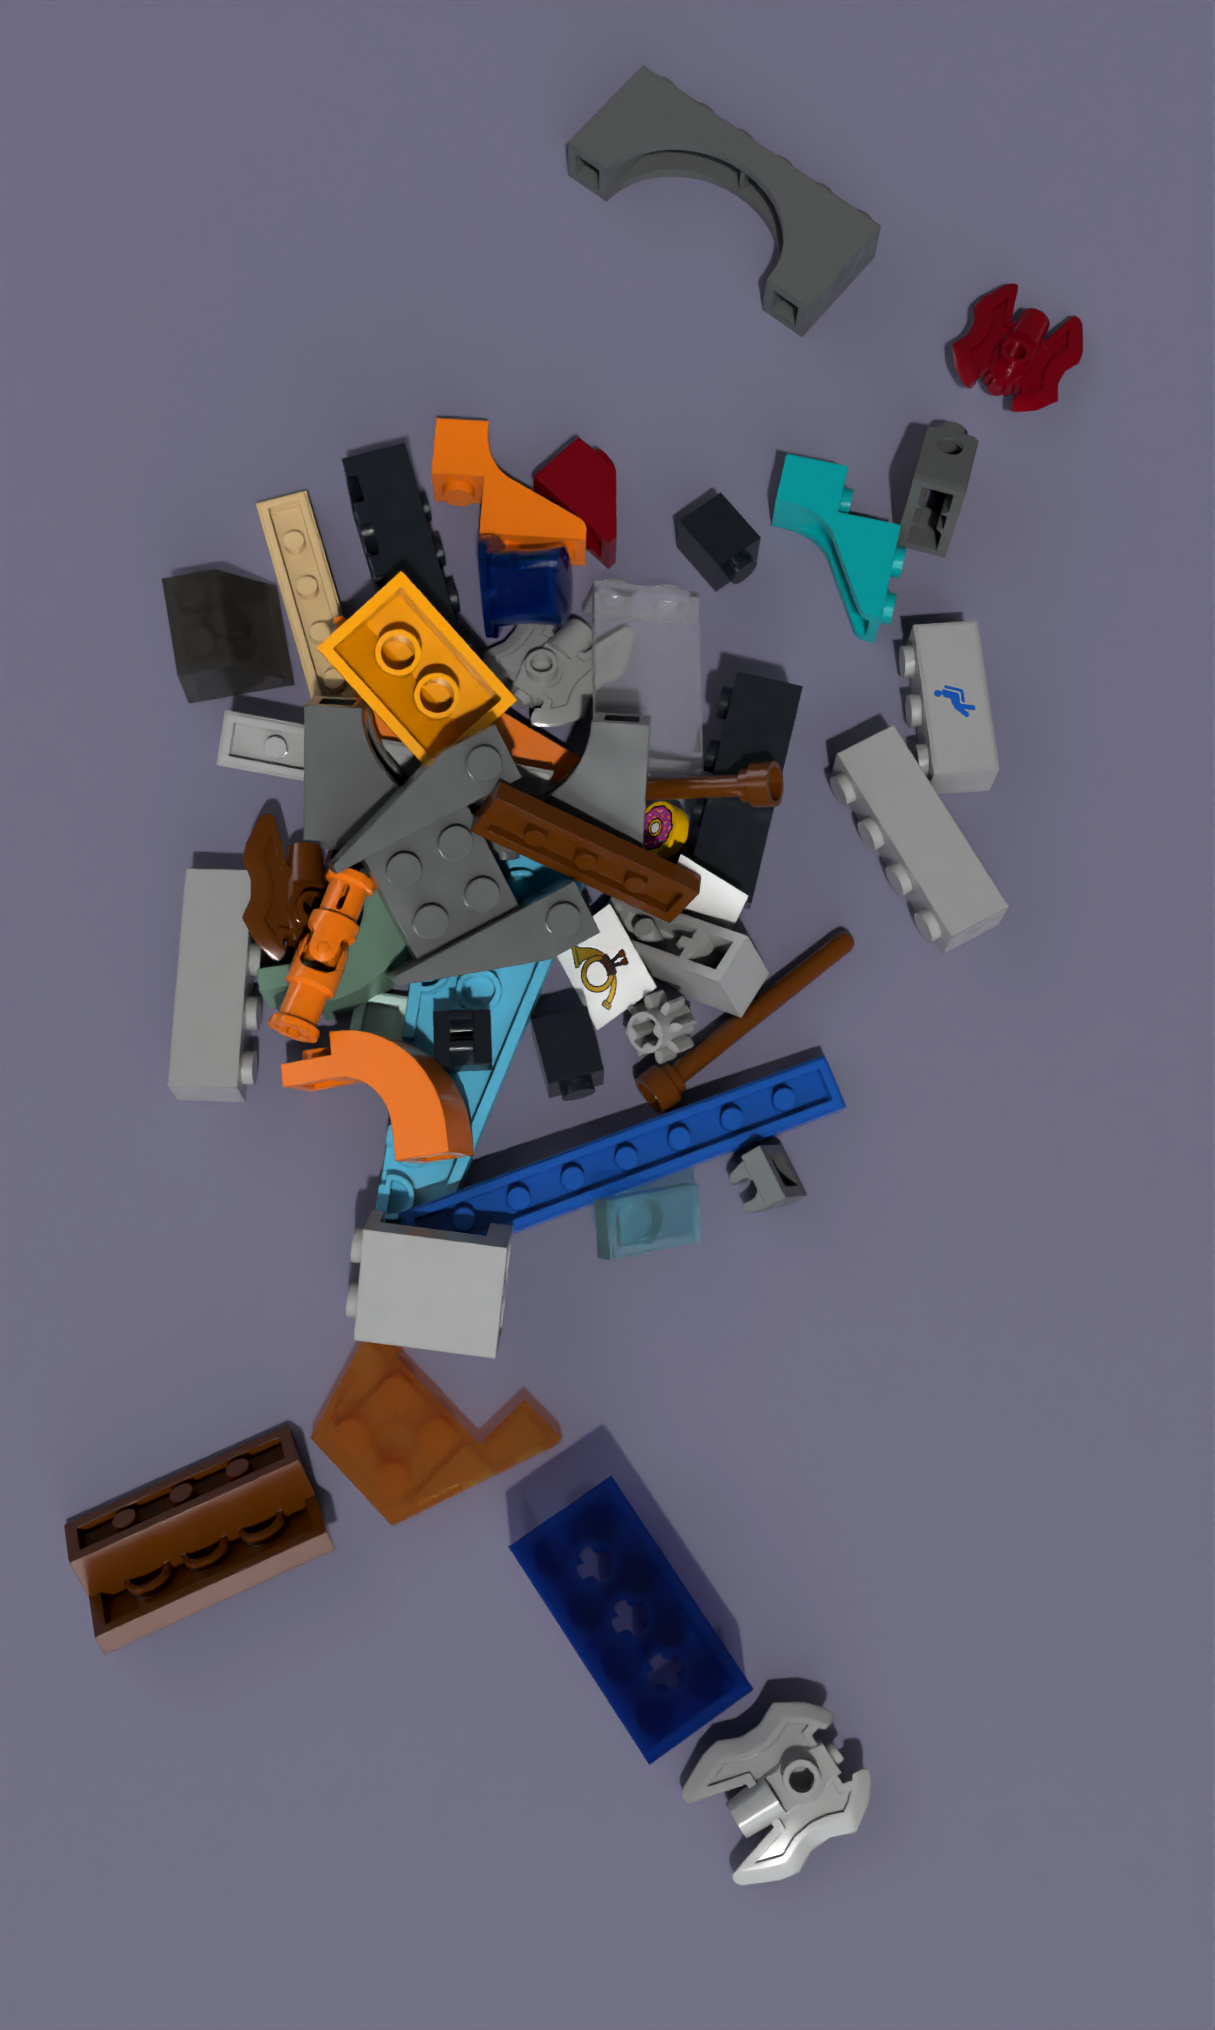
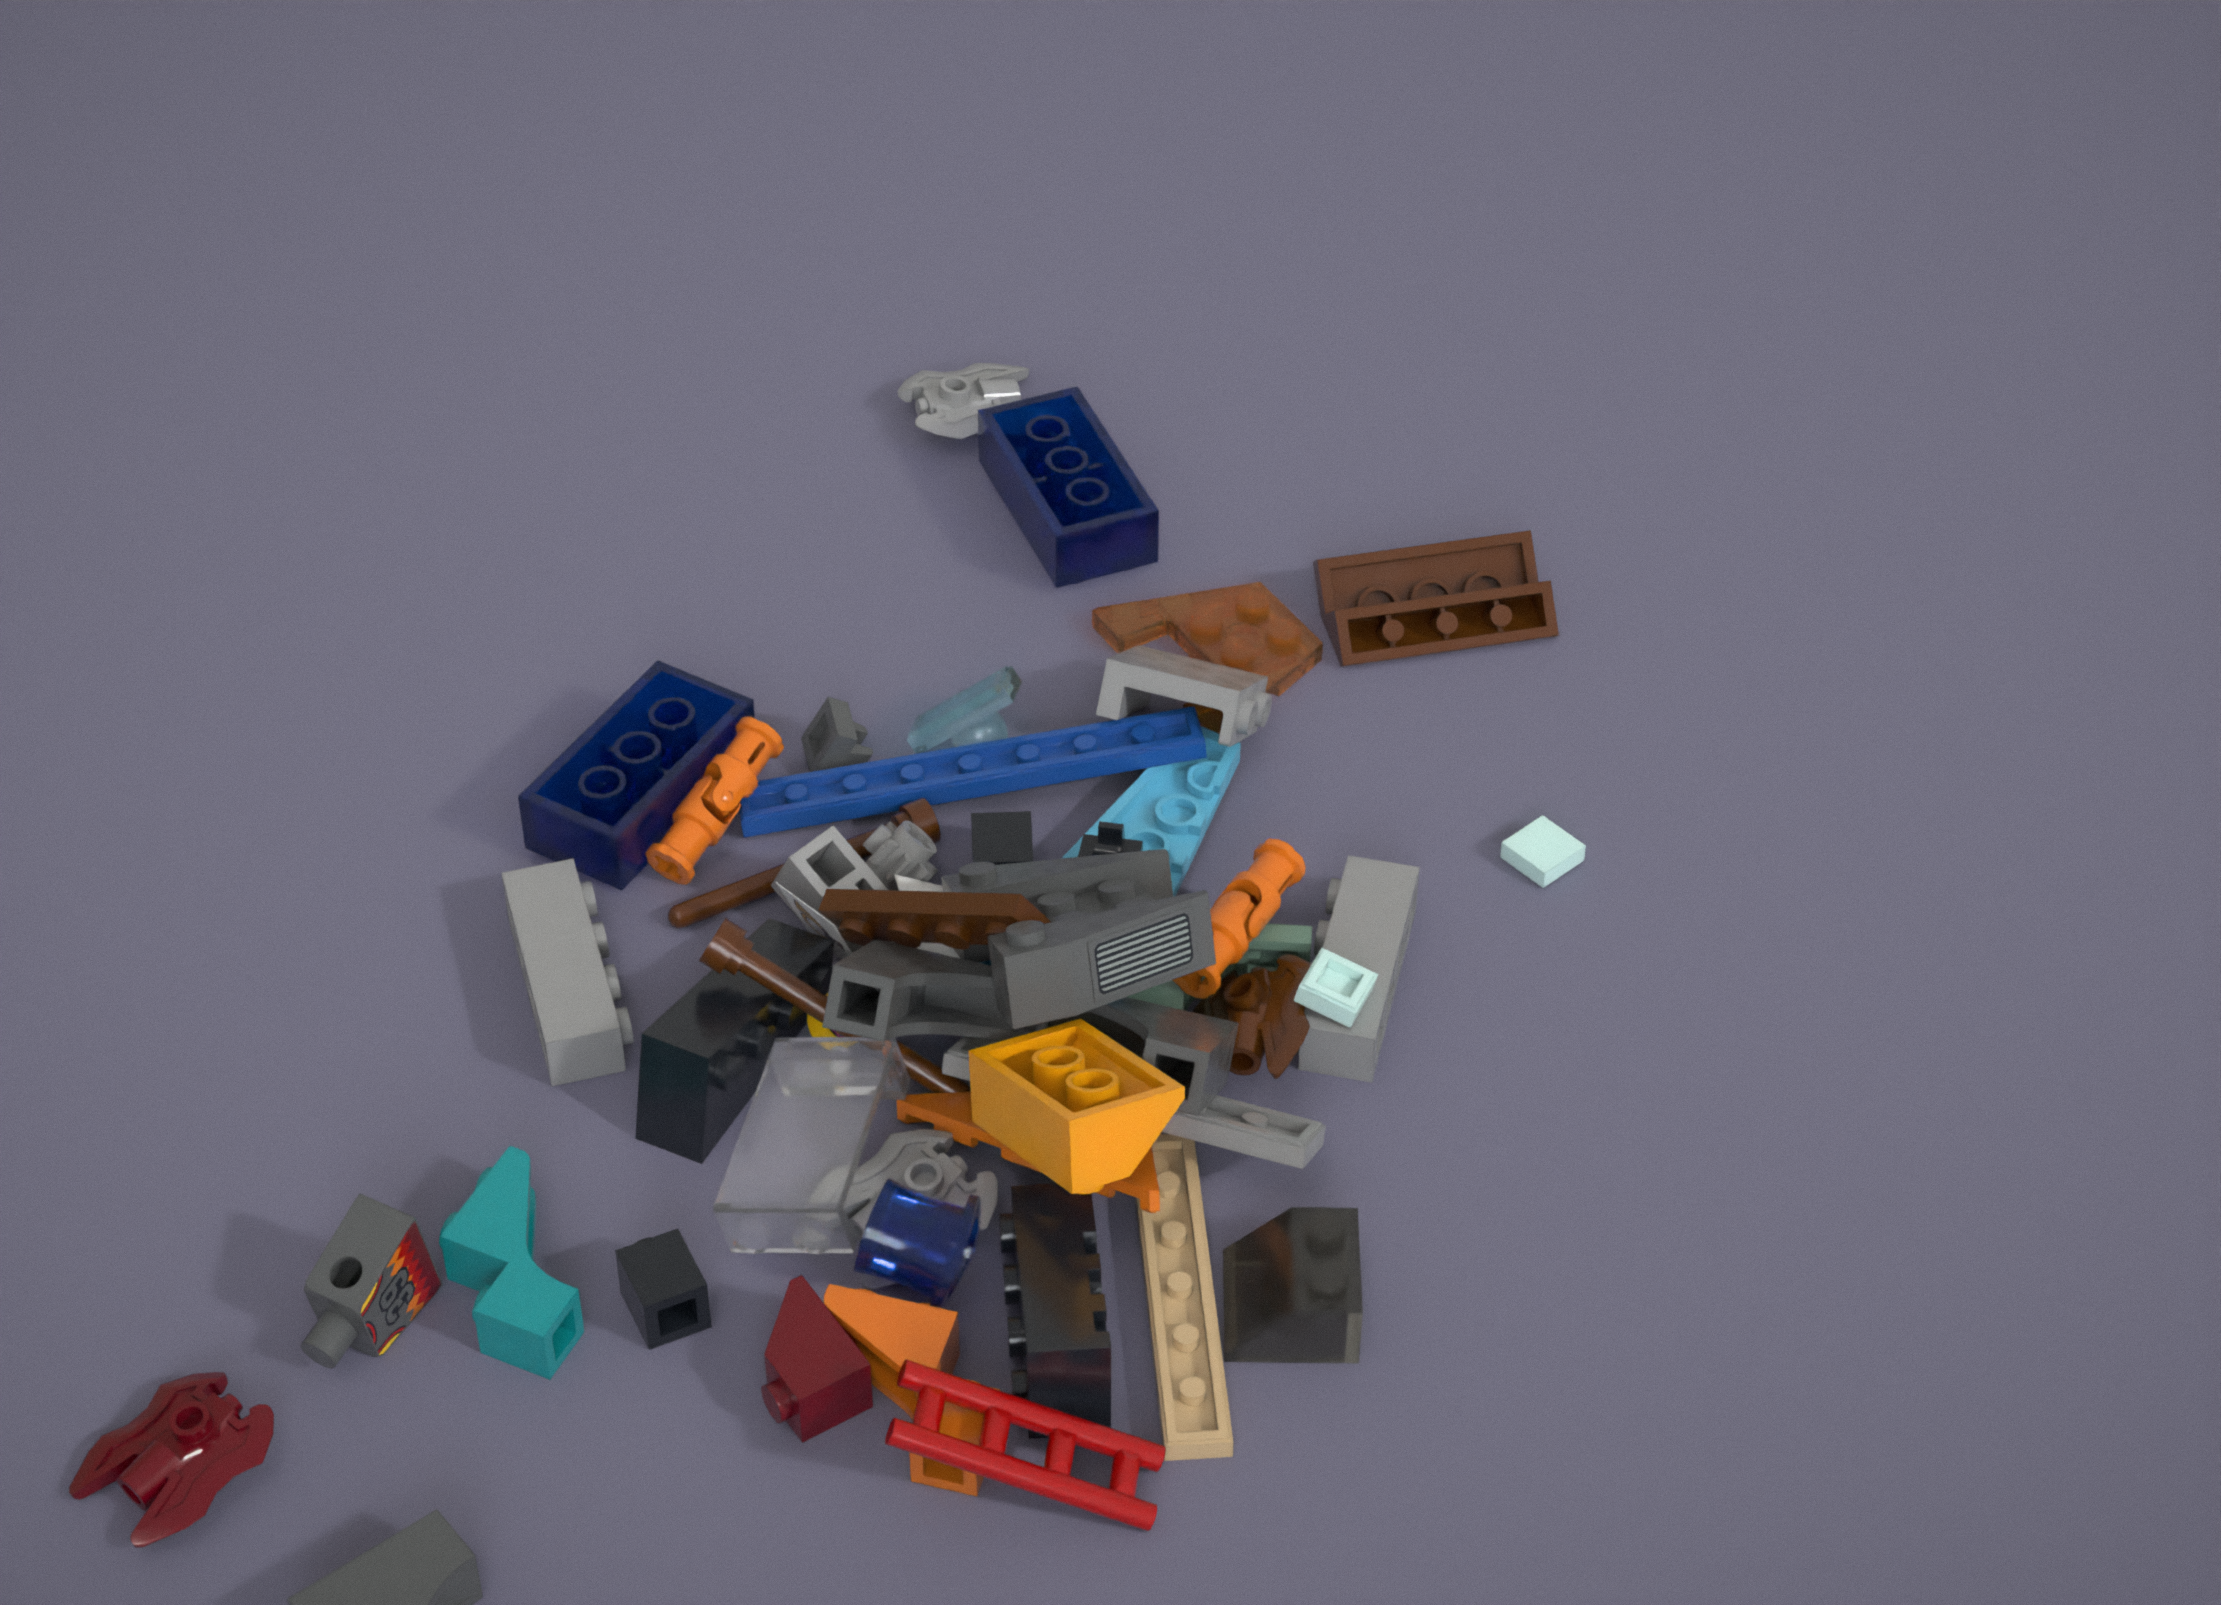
camera: 165 degrees left, 30 degrees down
orange arch [281,1030,474,1164] -> none
light grey brick [899,620,999,794] -> none
none -> clear blue brick [518,660,755,891]
none -> orange piece [645,717,784,885]
none -> red bar [885,1359,1166,1531]
none -> light aqua tile [1294,948,1379,1028]
none -> light aqua tile [1500,815,1586,888]

